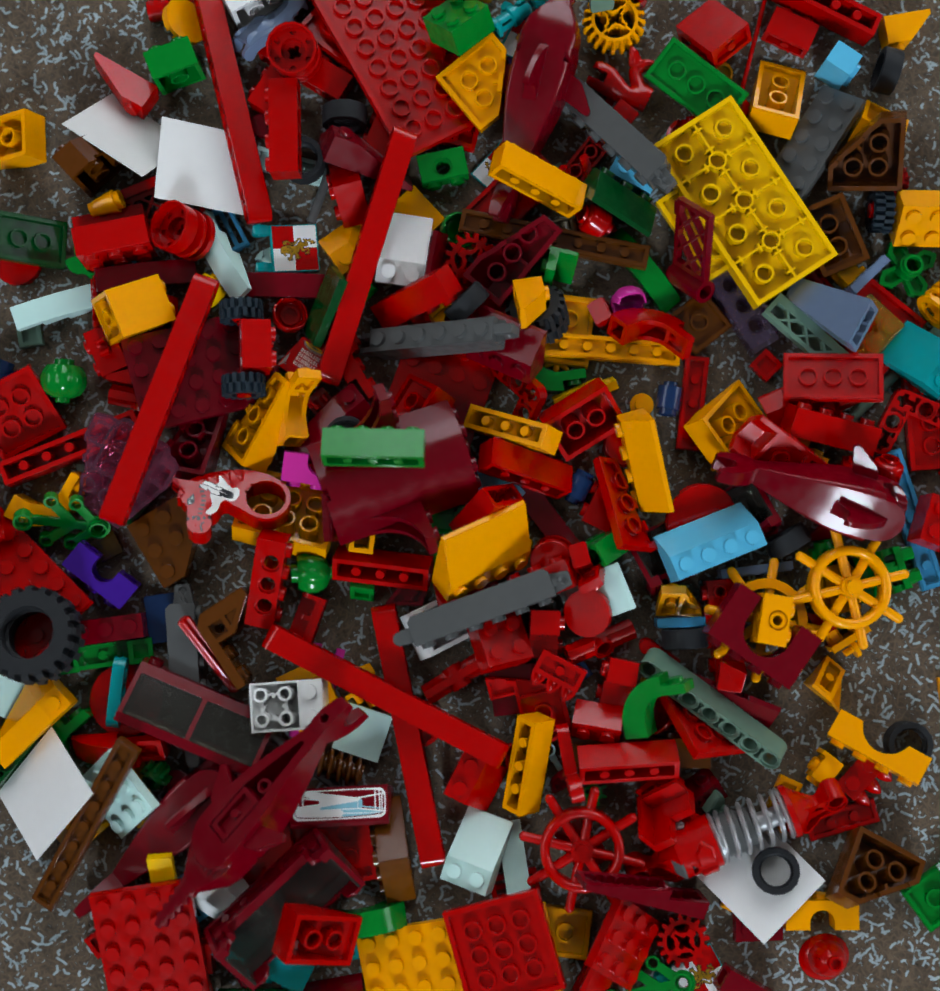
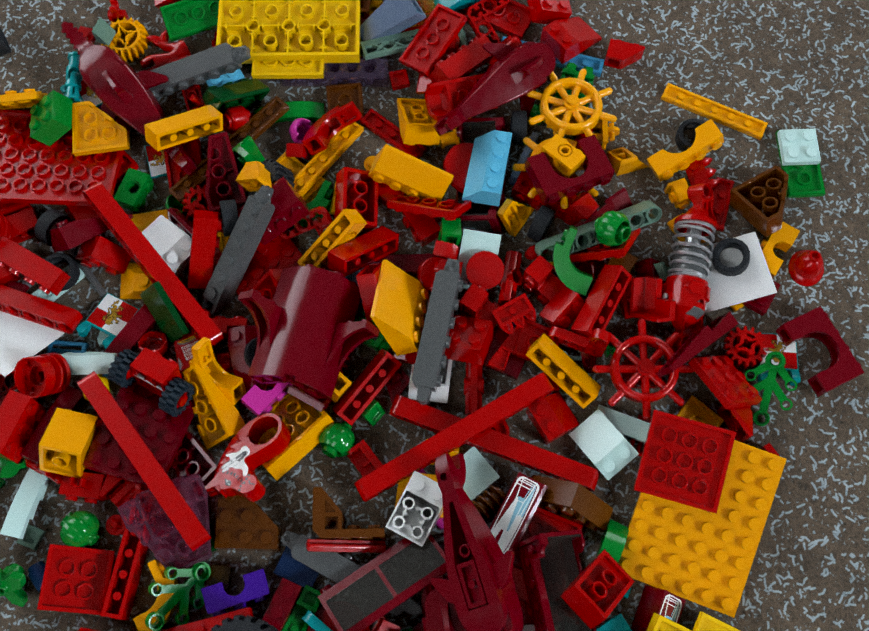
camera: 55 degrees left, 15 degrees down
red brick [244,528,294,630] -> none
green brick [320,425,426,468] -> none
dark blue brick [564,468,594,506] -> none
red plate [578,564,605,595] -> none
dark azure tile [654,616,706,628] -> none
dark blue brick [655,381,682,417] -> none
dark red piece [666,196,715,303] -> none
none -> red tile [105,514,127,536]
none -> green plant [594,210,631,247]

